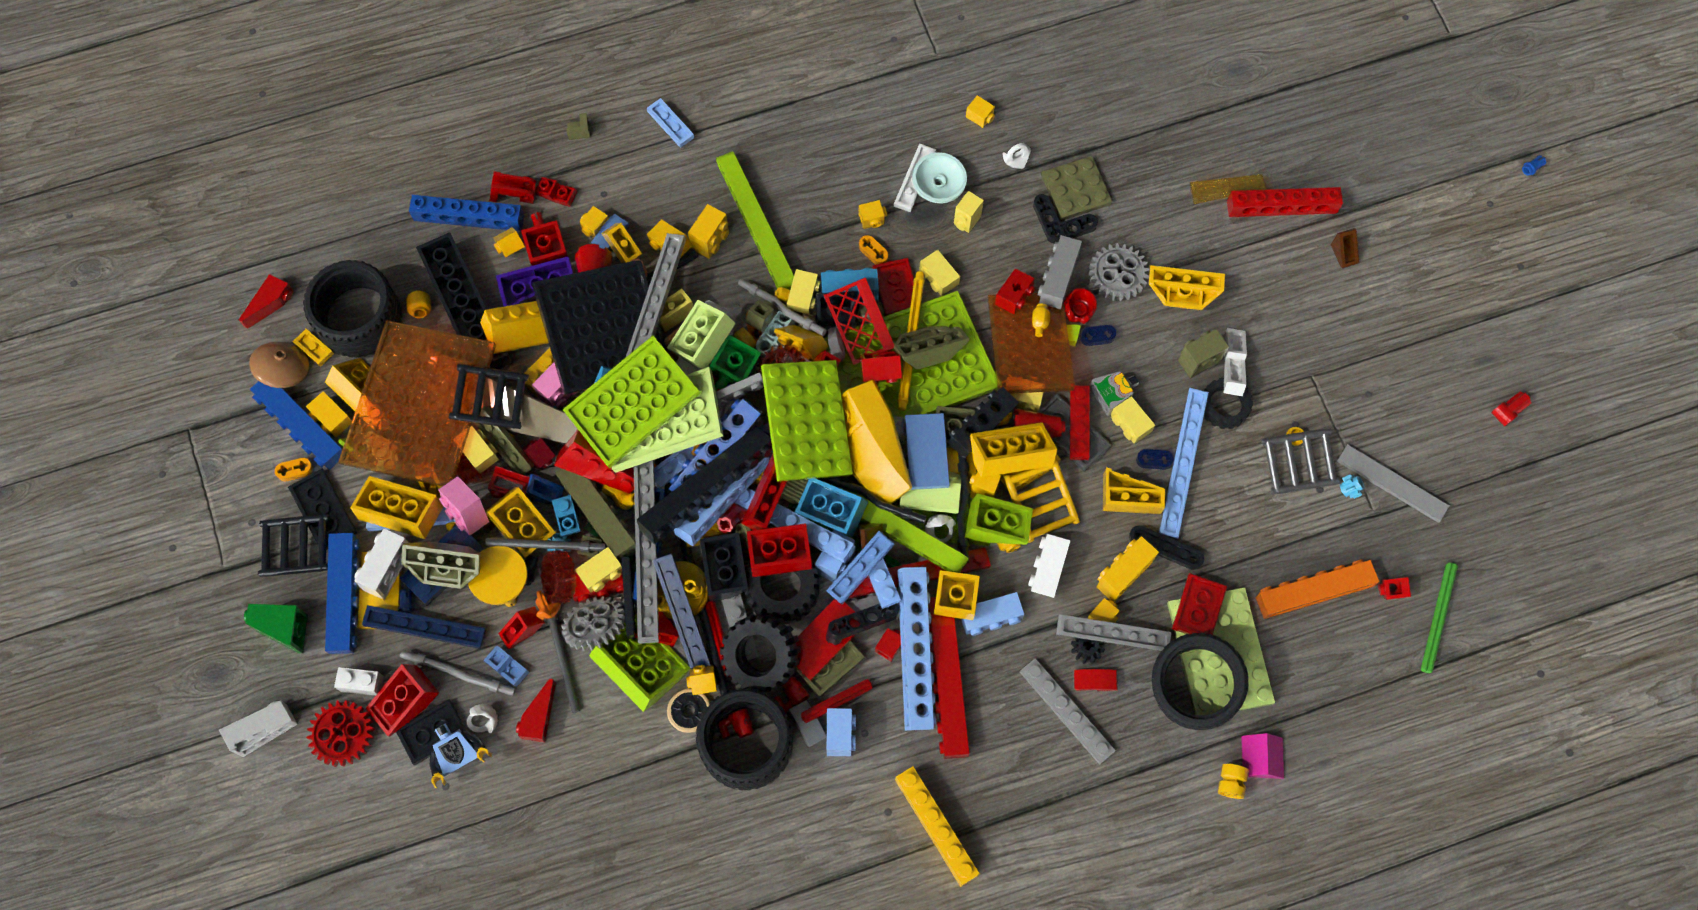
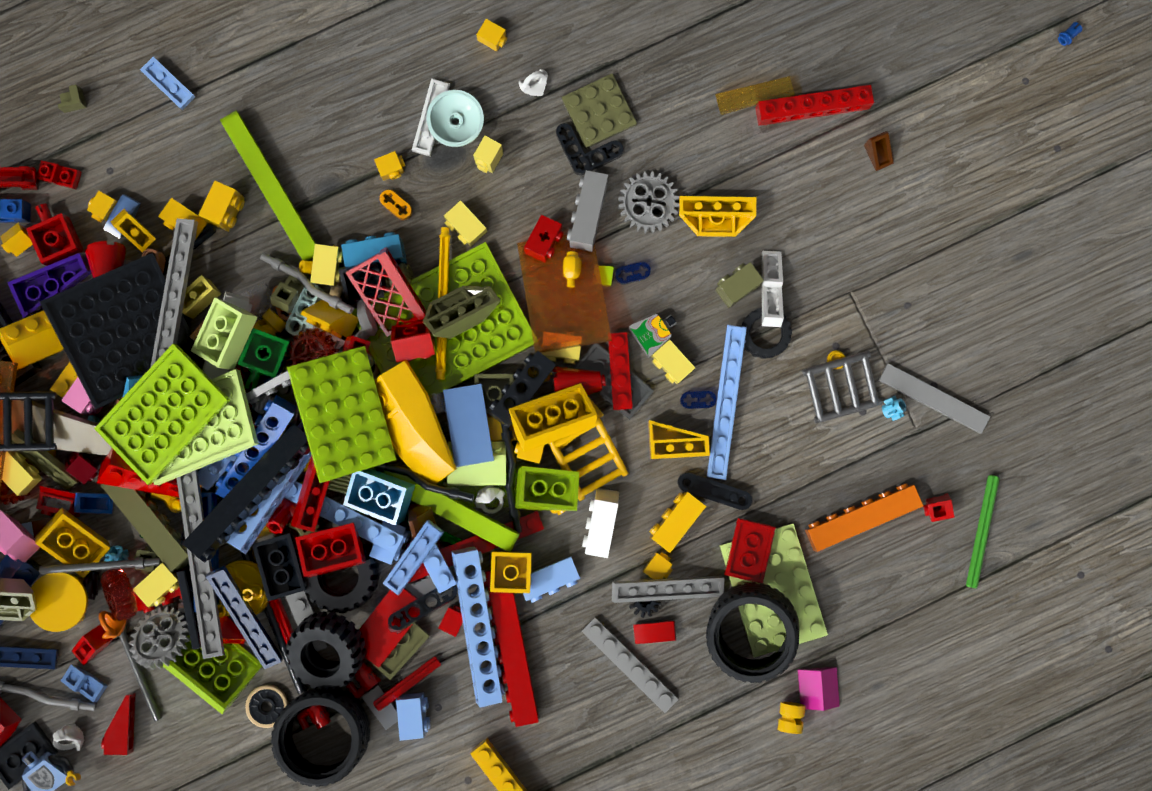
camera: 10 degrees left, 15 degrees up
dark azure slope [552,495,581,537] -> none
yellow brick [686,665,717,695] -> none
red tile [872,258,914,316] -> none
red hair [1064,288,1097,324] -> none
red piece [1491,391,1532,427] -> none

